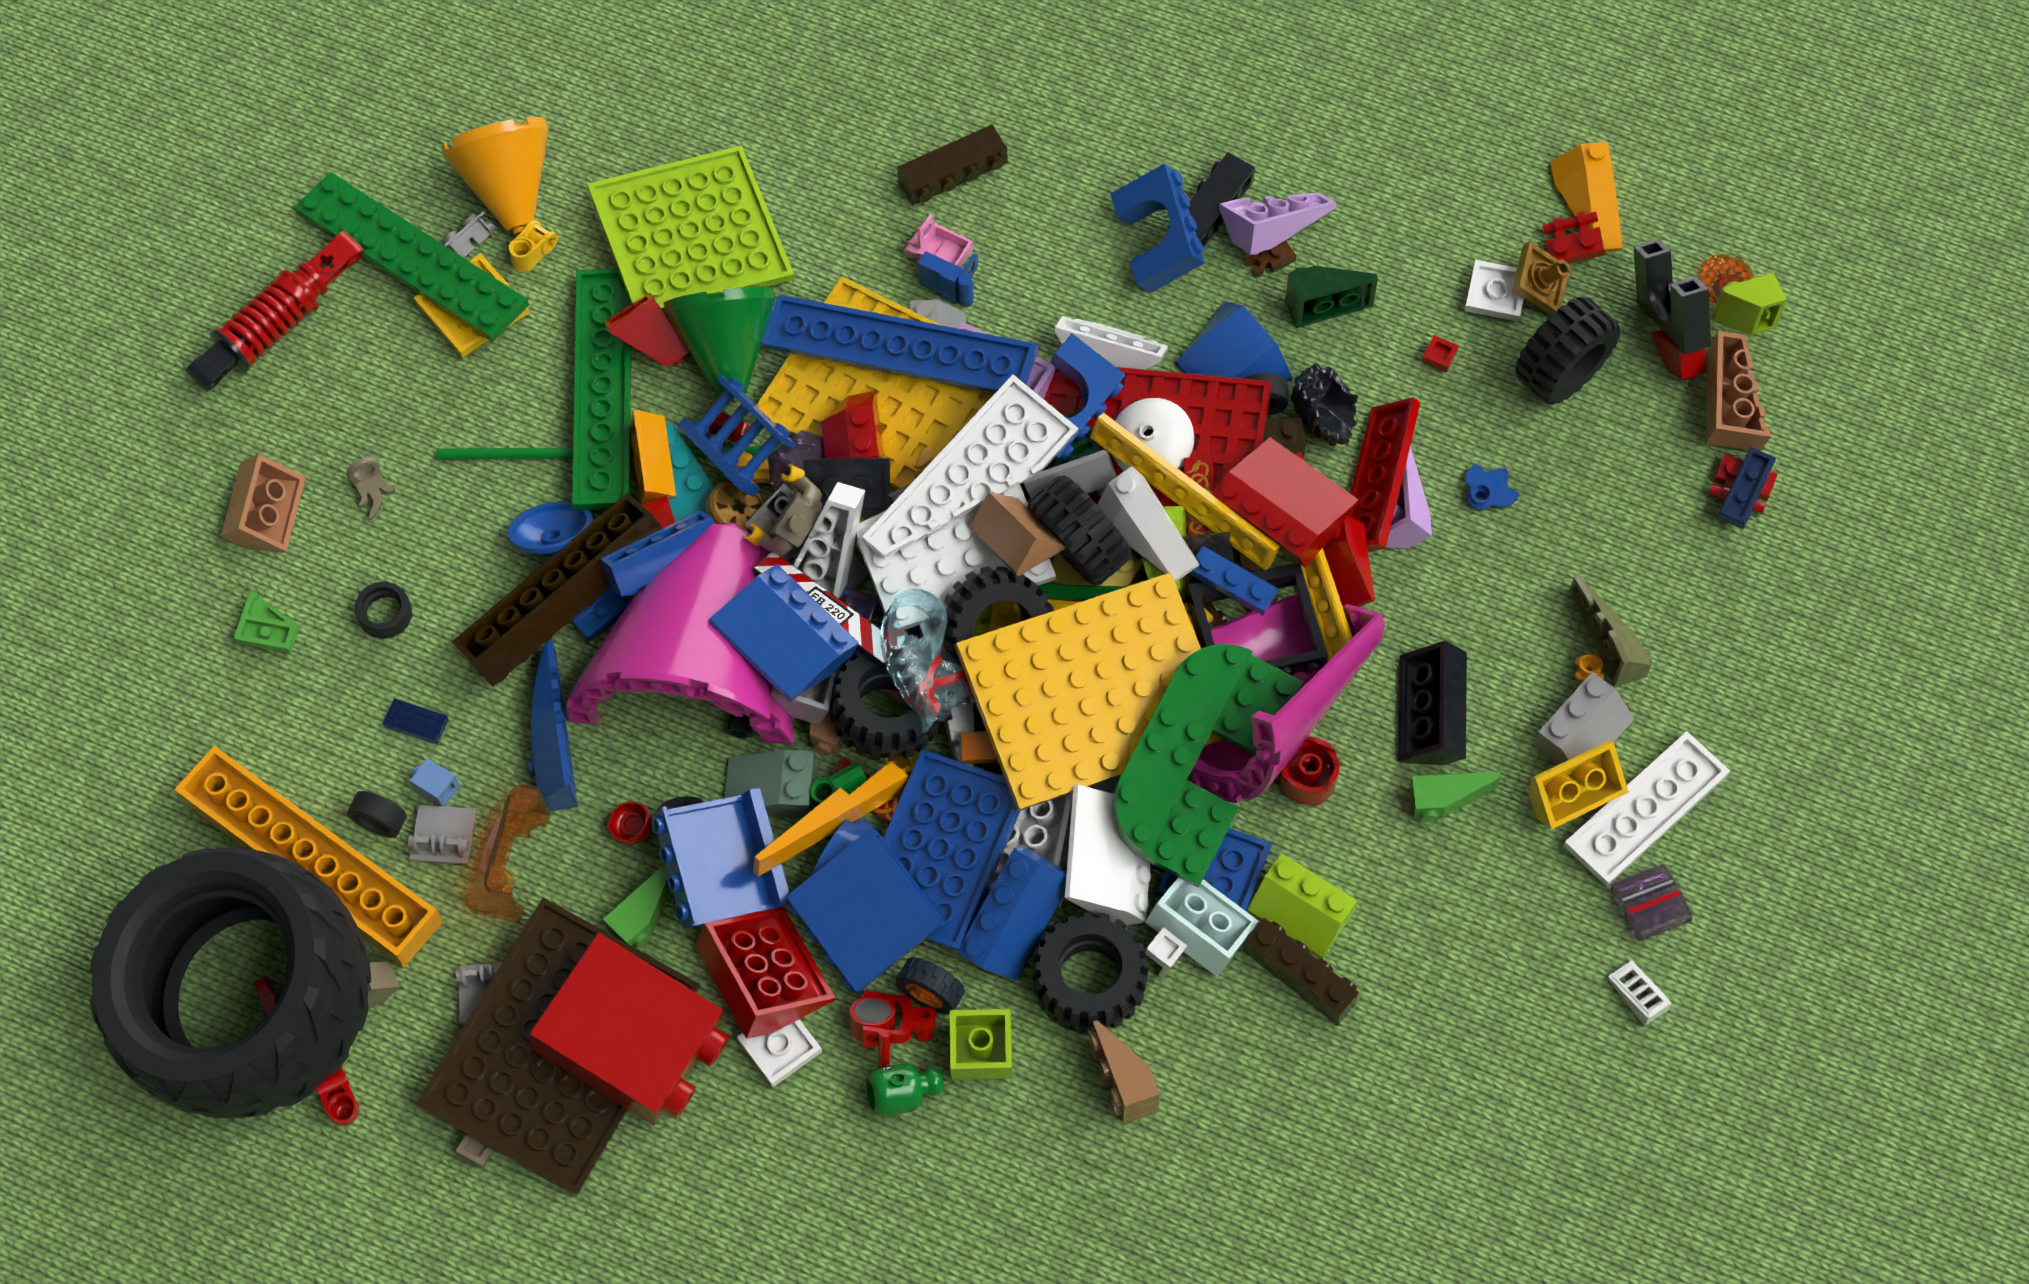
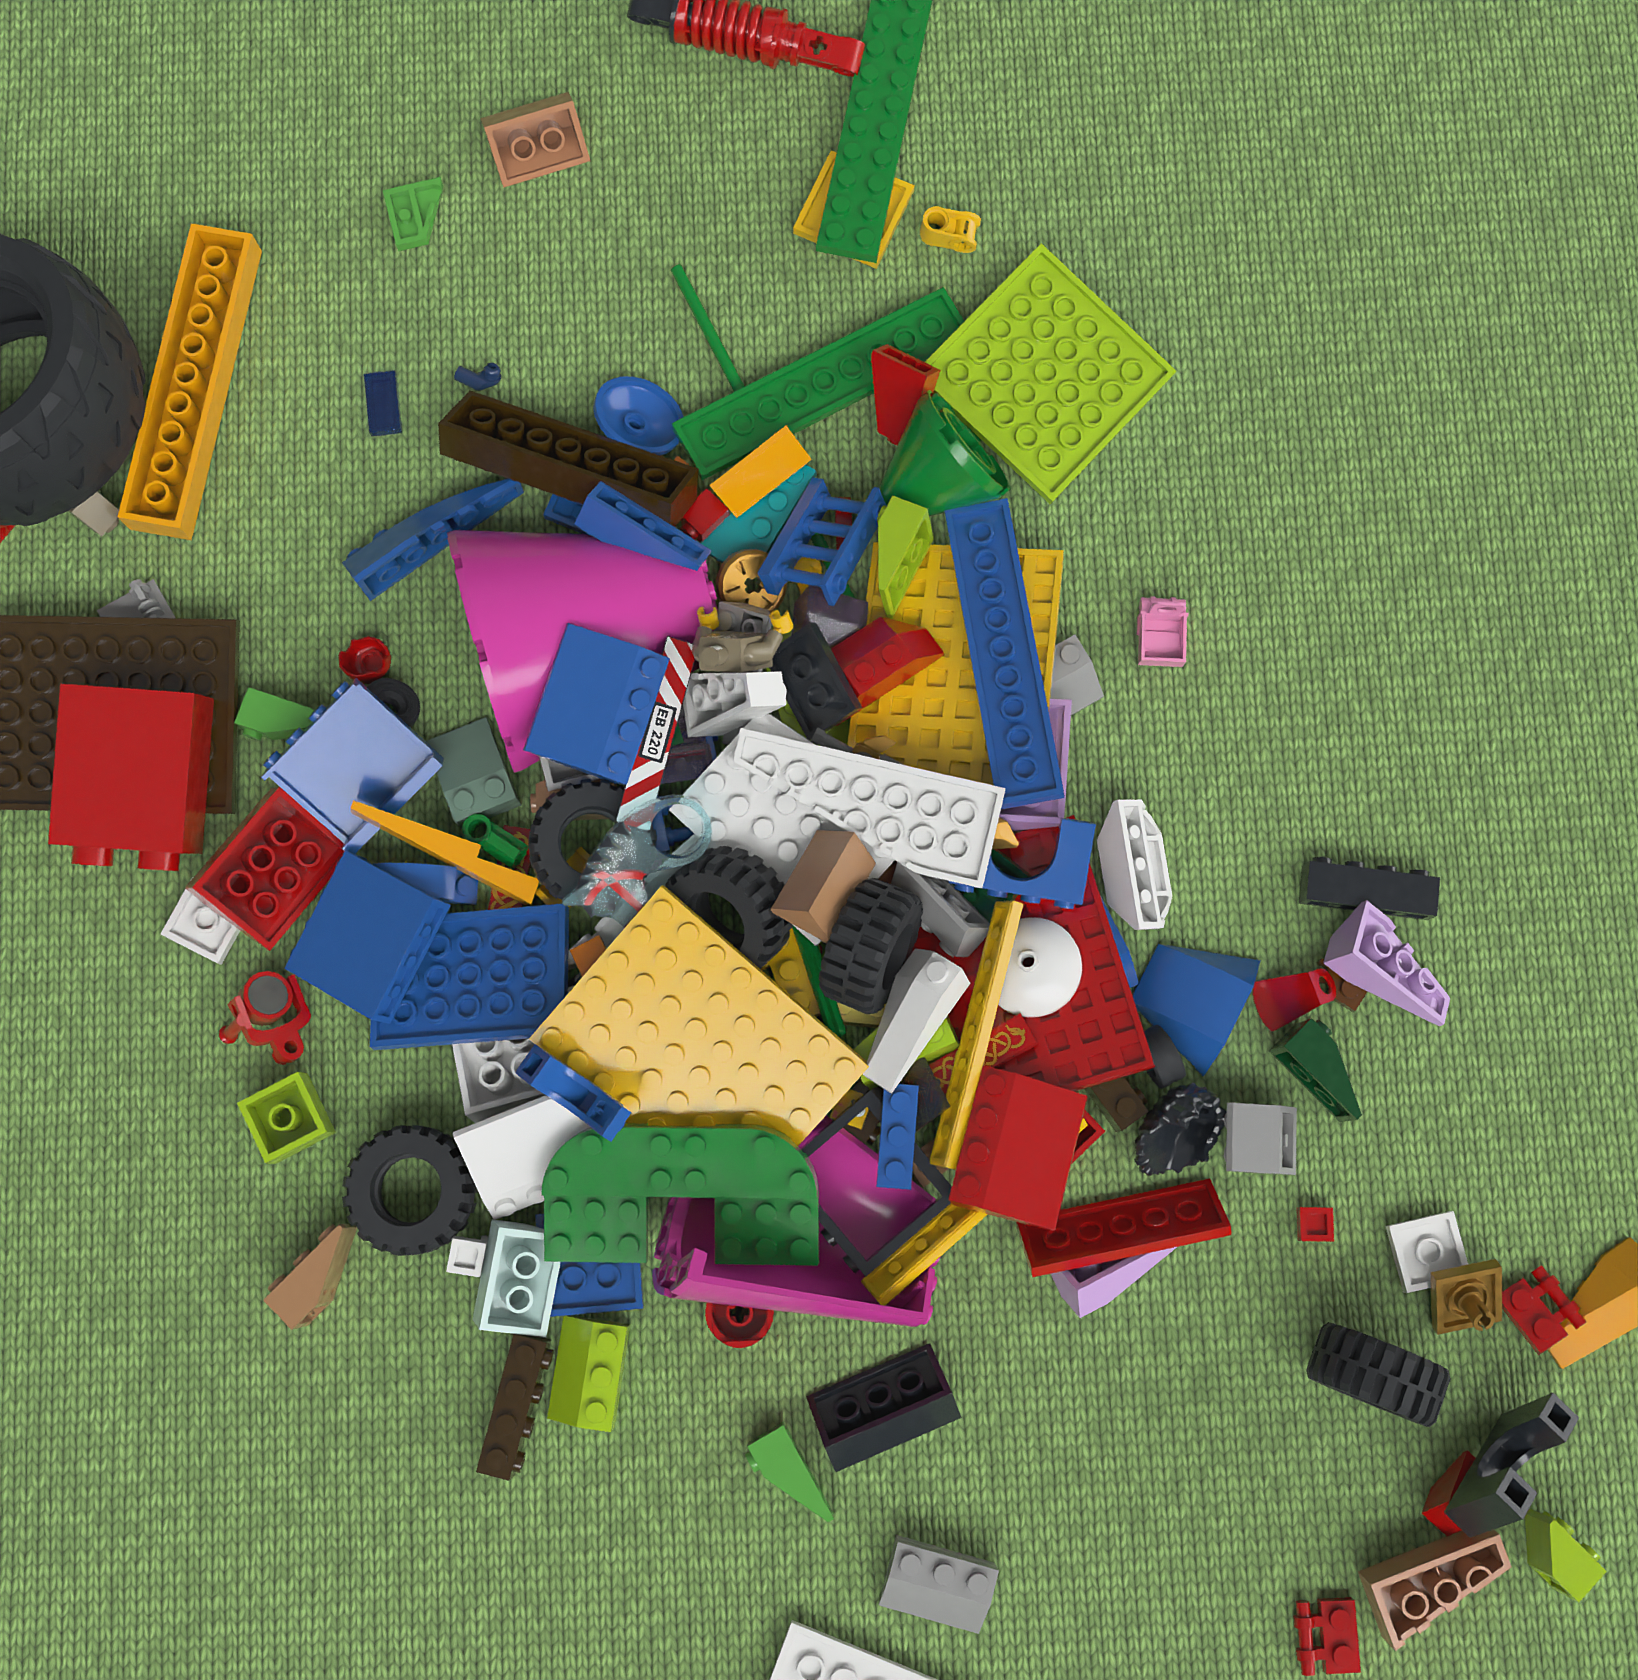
camera: 60 degrees right, 15 degrees up
dark tan piece [346,457,395,520] -> none
black tyre [346,791,407,838] -> none
black tyre [355,581,412,639] -> none
light grey hinge [408,805,477,865] -> none
medium blue brick [410,758,460,807] -> none
light orange cone [441,117,549,235] -> none
light grey hinge [443,211,495,258] -> none
clear orange windscreen [464,785,551,923] -> none
green piece [866,1062,944,1117] -> none
black wheel [895,957,965,1015] -> none
dark brown brick [897,124,1008,205] -> none
blue piece [917,251,978,307] -> none
blue slope [957,846,1067,981] -> none
blue arch [1110,163,1205,293] -> none
red slope [1323,516,1375,608] -> none
blue plate [1466,464,1519,510] -> none
yellow slope [1528,740,1629,829] -> none
olive wedge [1570,575,1652,687] -> none
light orange plate [1575,654,1604,682] -> none
clear orange tile [1698,254,1754,303] -> none
dark blue tile [1717,447,1776,529] -> none
none -> dark blue arm [454,363,501,391]
none -> blue arch [515,1044,632,1142]
none -> lime slope [877,496,934,619]
none -> light grey slope [1224,1103,1297,1175]
none -> red piece [1252,968,1336,1032]

